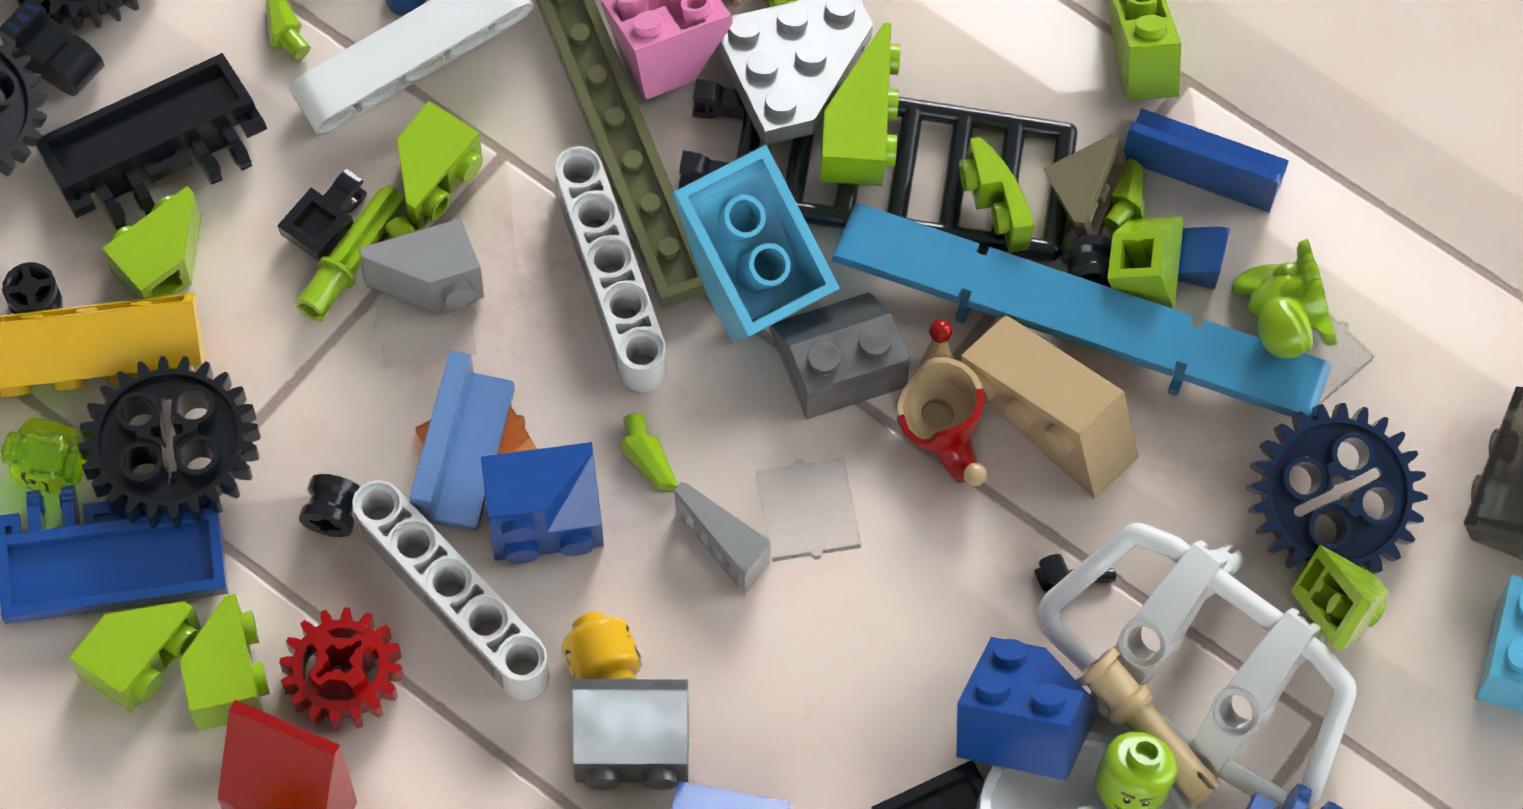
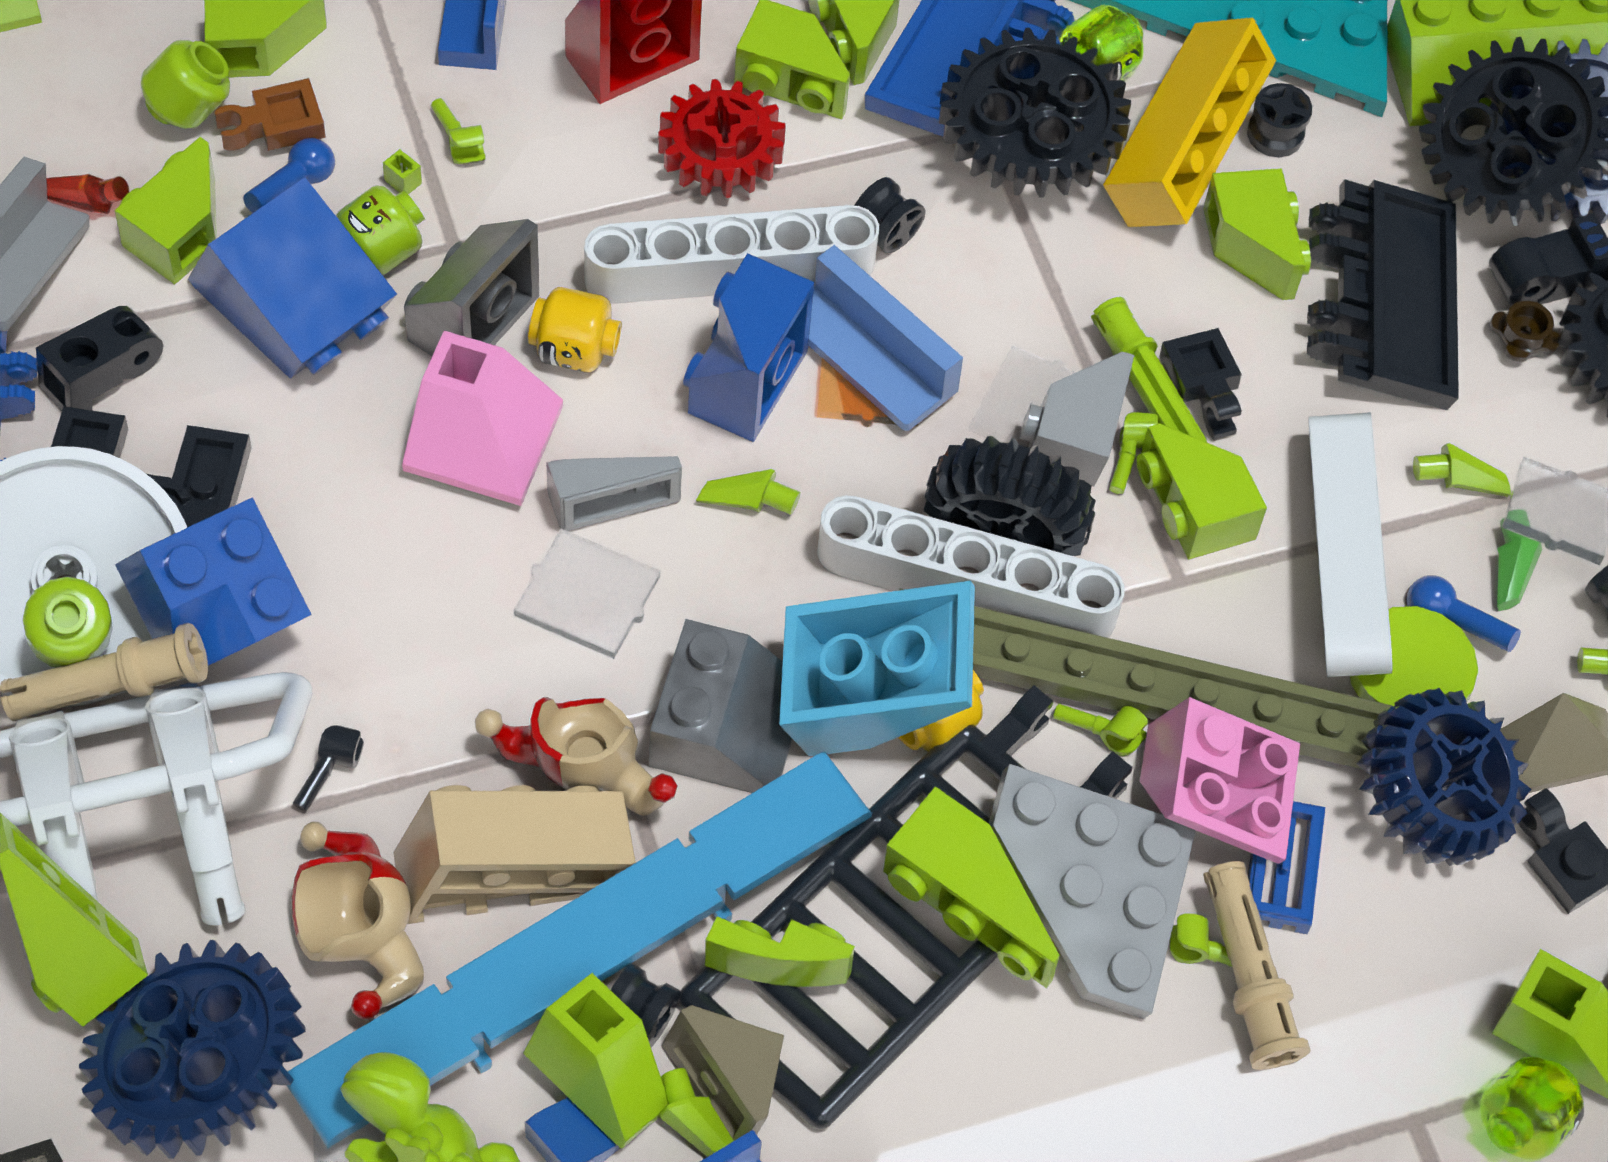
camera: 120 degrees right, 5 degrees down
none -> tan piece [292,822,424,1020]
none -> bright pink slope [402,331,563,506]
none -> black gear [923,436,1096,556]
none -> lime hand [1054,703,1148,756]
none -> dark brown plate [1490,301,1559,362]

